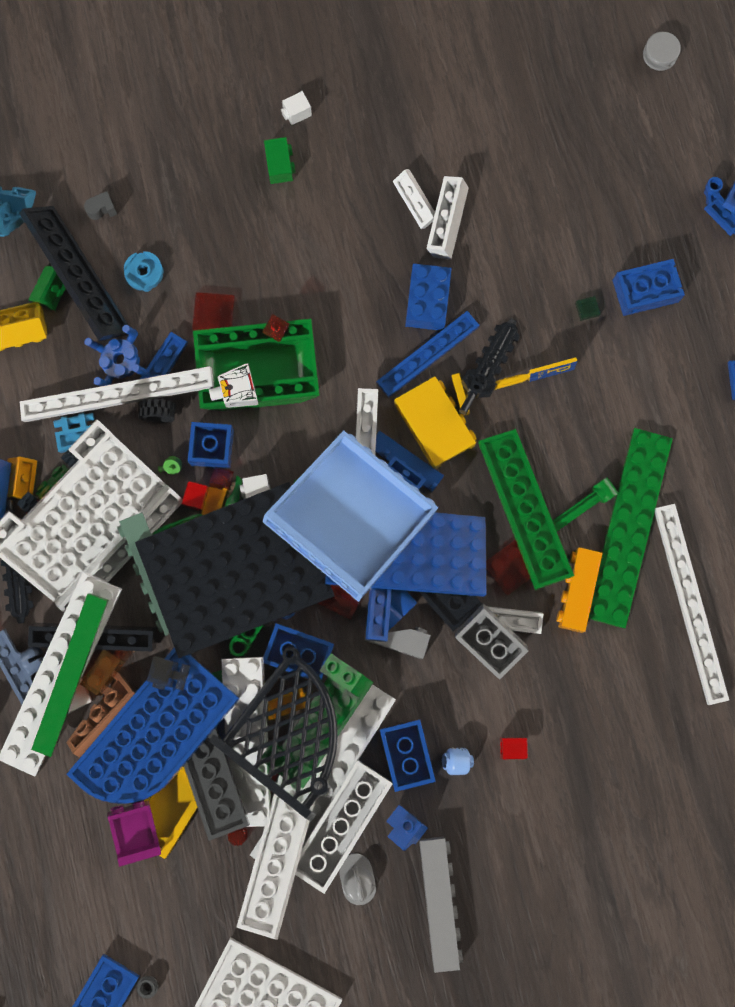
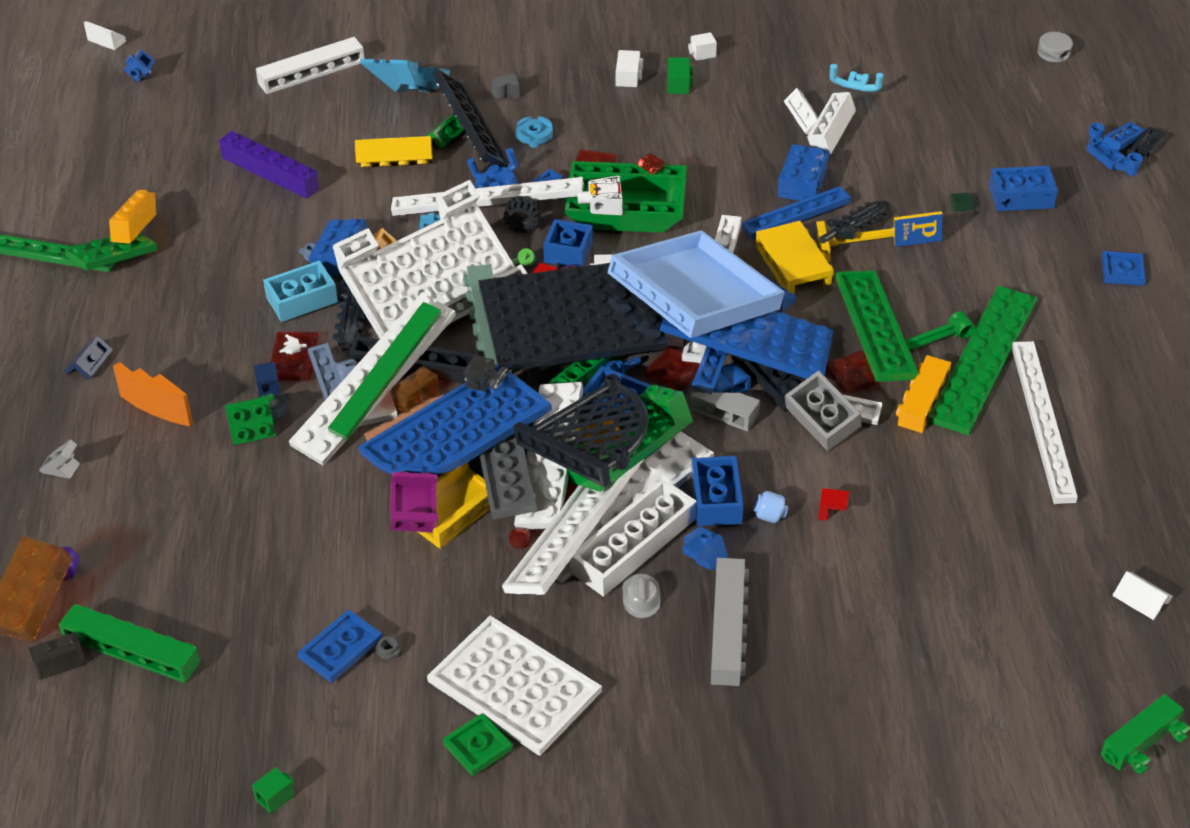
camera: 15 degrees right, 35 degrees down
none -> white brick [616,50,643,87]
none -> medium azure piece [830,64,883,92]

